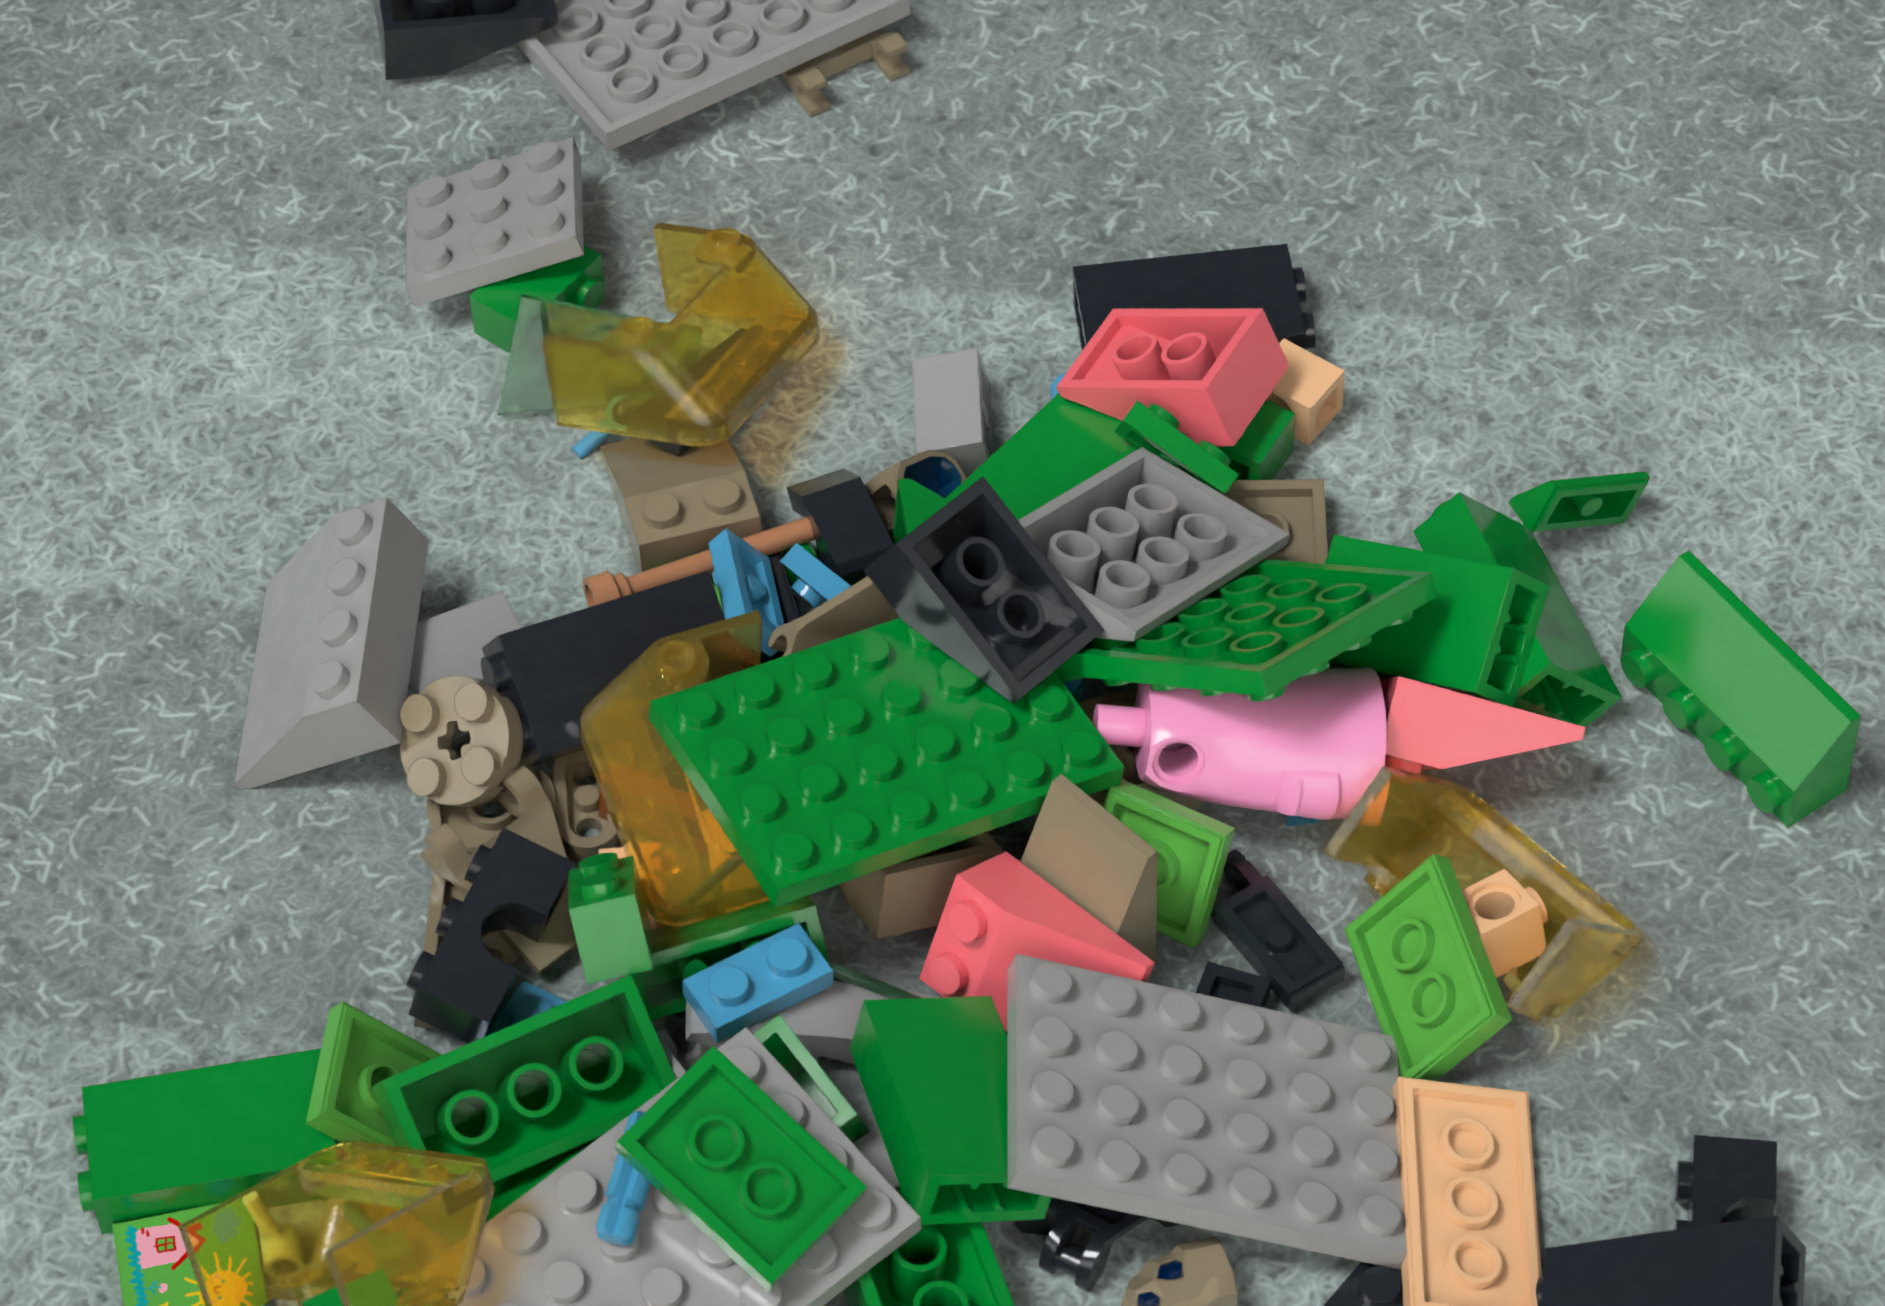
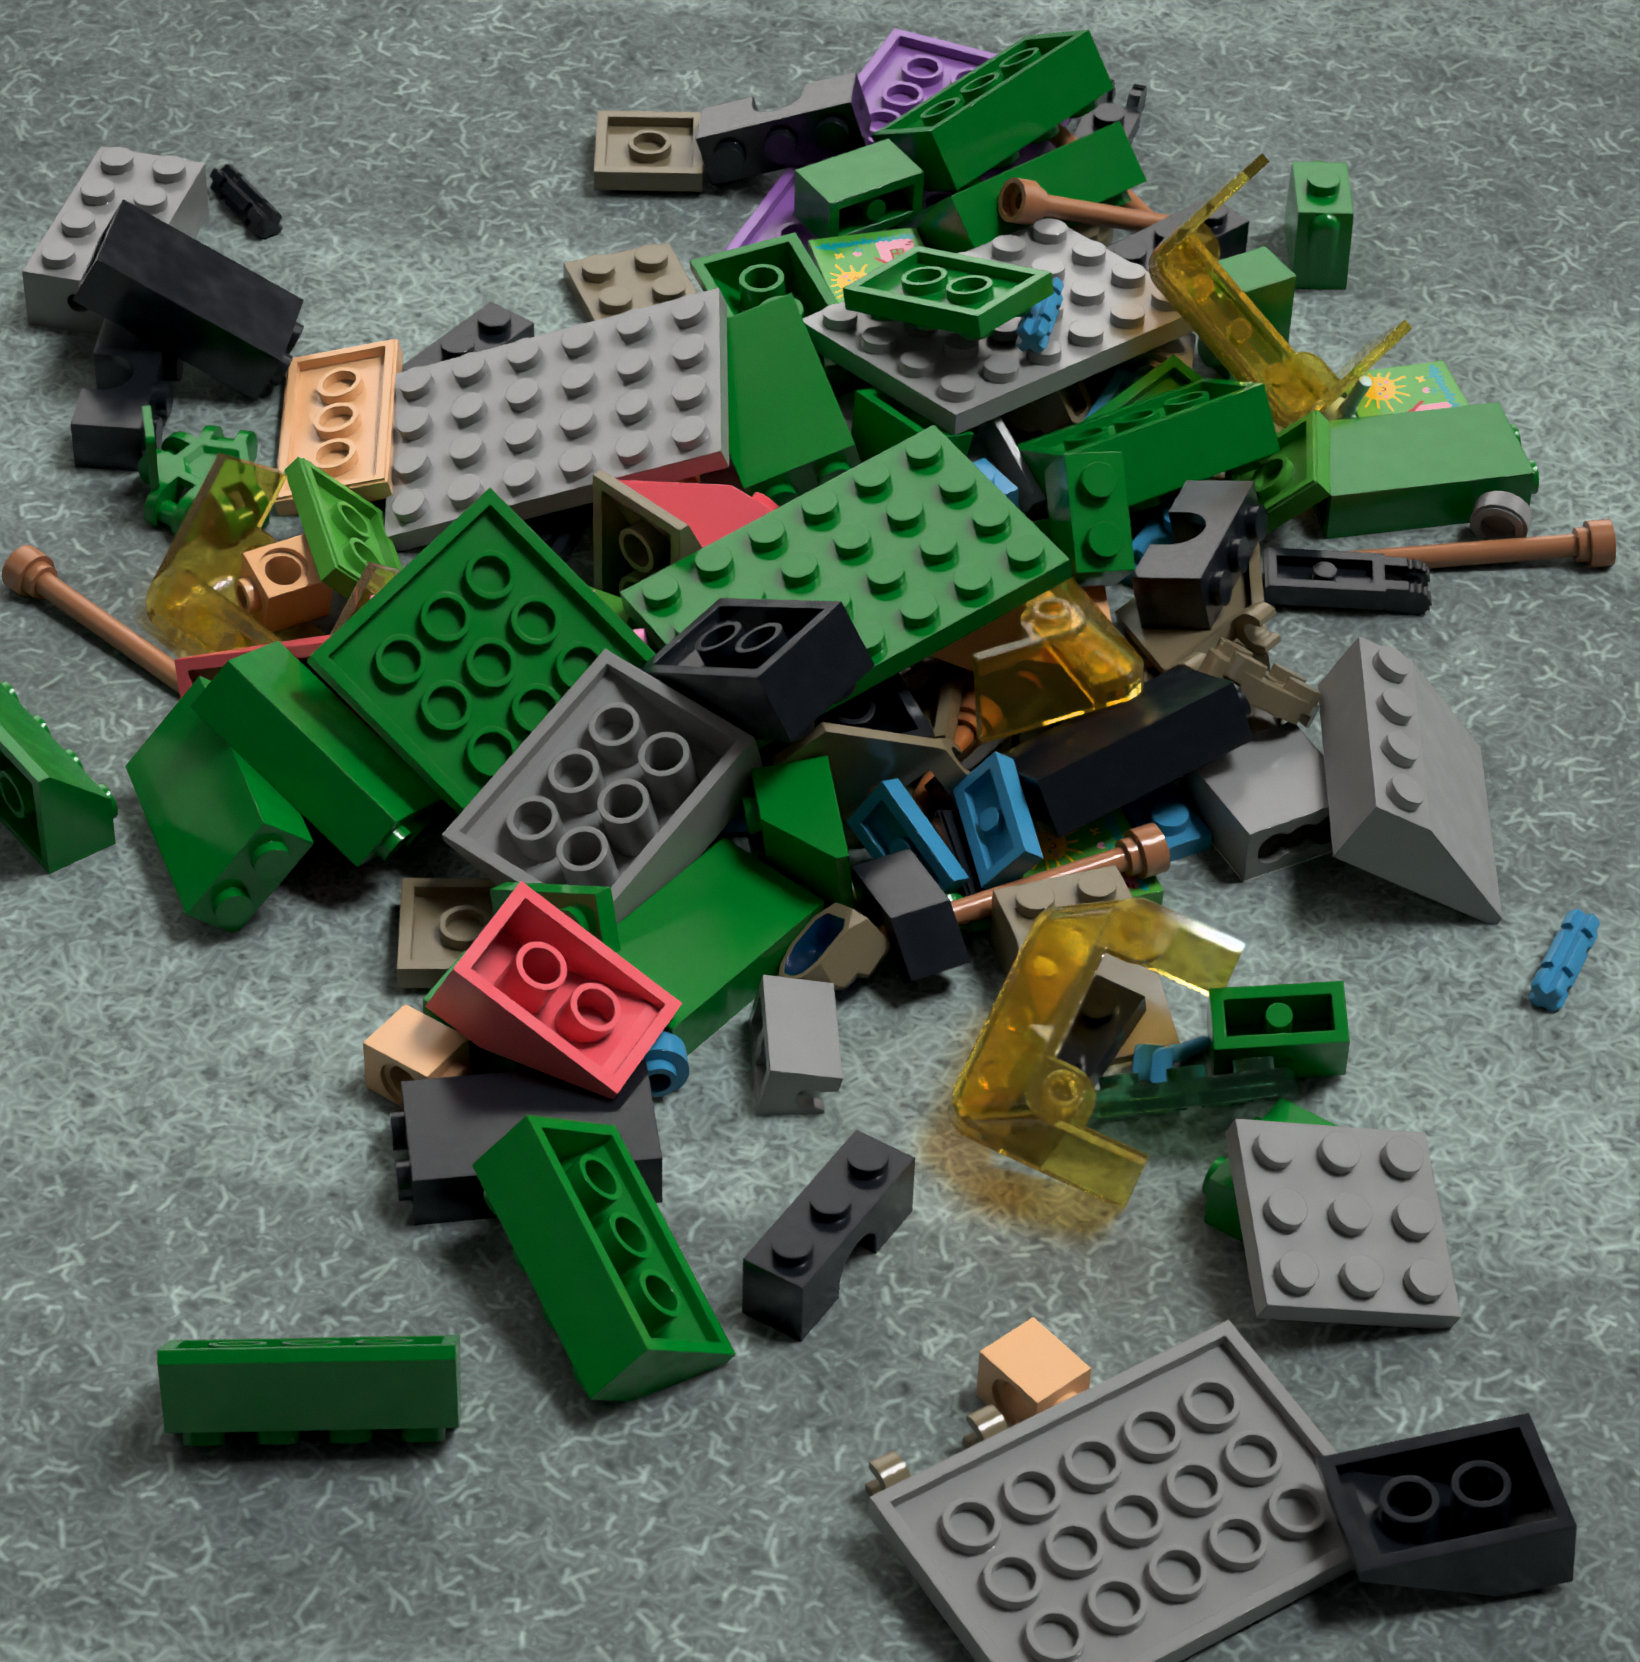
camera: 175 degrees right, 10 degrees down
green slope [1509,471,1650,532] -> none
none -> nougat piece [2,545,179,693]
none -> green piece [138,405,270,542]
none -> green slope [157,1335,461,1446]
none -> green slope [472,1115,736,1401]
none -> black arch [742,1130,915,1342]
none -> light nougat brick [976,1317,1091,1427]
none -> green brick [1207,981,1350,1081]
none -> black hinge [1263,547,1432,616]
none -> nougat piece [1347,519,1616,569]
none -> light grey tile [1470,491,1532,541]
none -> dark azure axle [1528,909,1600,1012]

